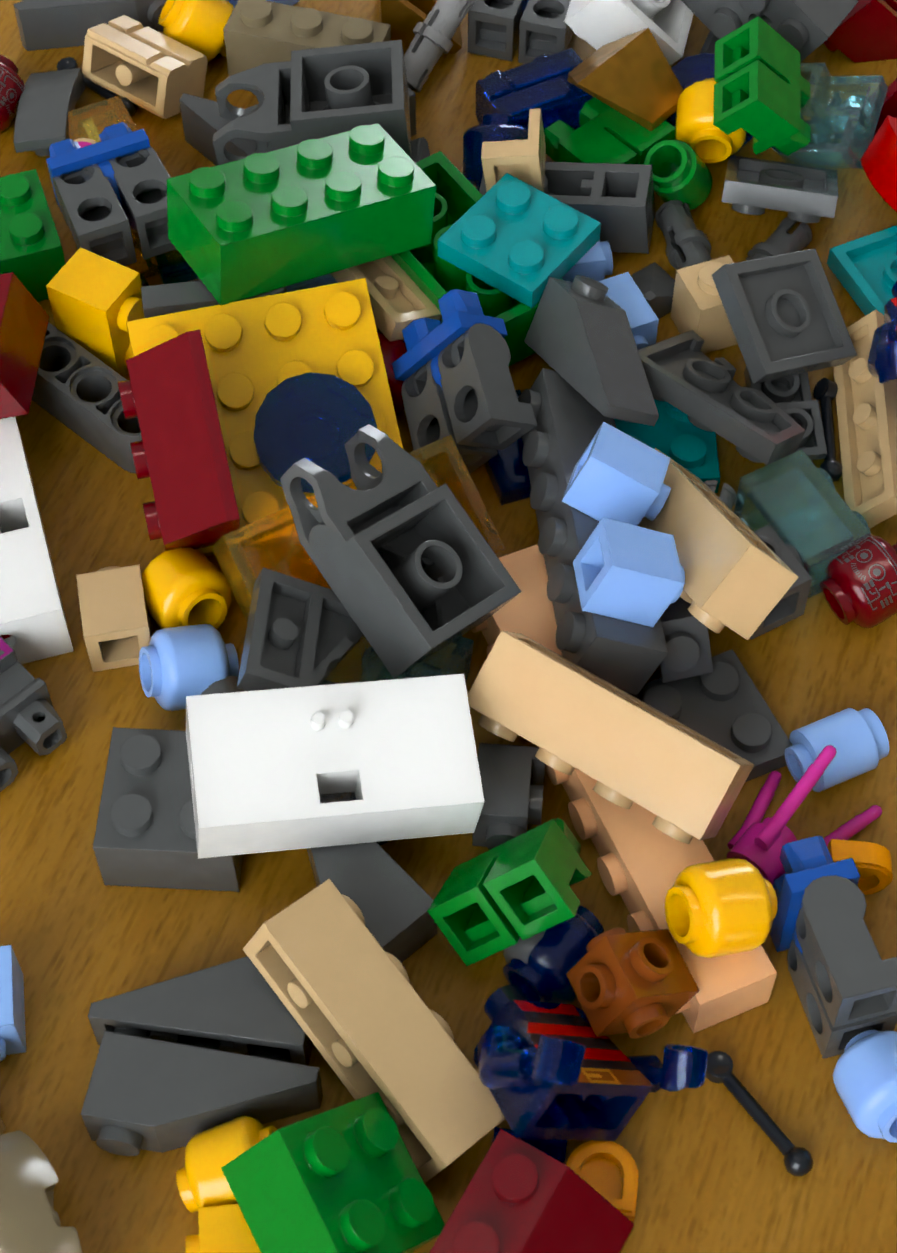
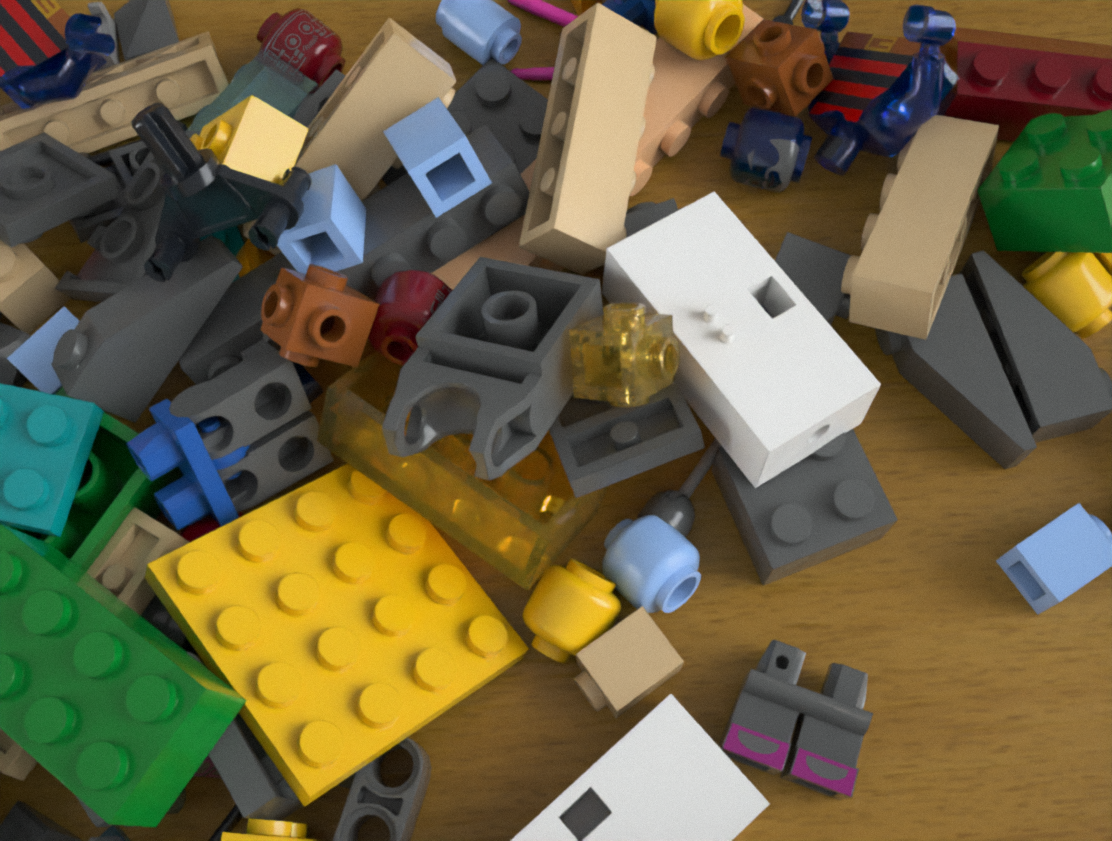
camera: 110 degrees left, 15 degrees up
dark red slope [118,330,240,551] -> none
clear blue tile [253,372,377,497] -> none
green hips [427,818,592,966] -> none
none -> black axle [131,103,312,282]
none -> yellow brick [190,95,309,184]
none -> dark orange brick [260,264,380,367]
none -> dark red head [368,270,453,366]
none -> clear yellow brick [569,302,680,407]

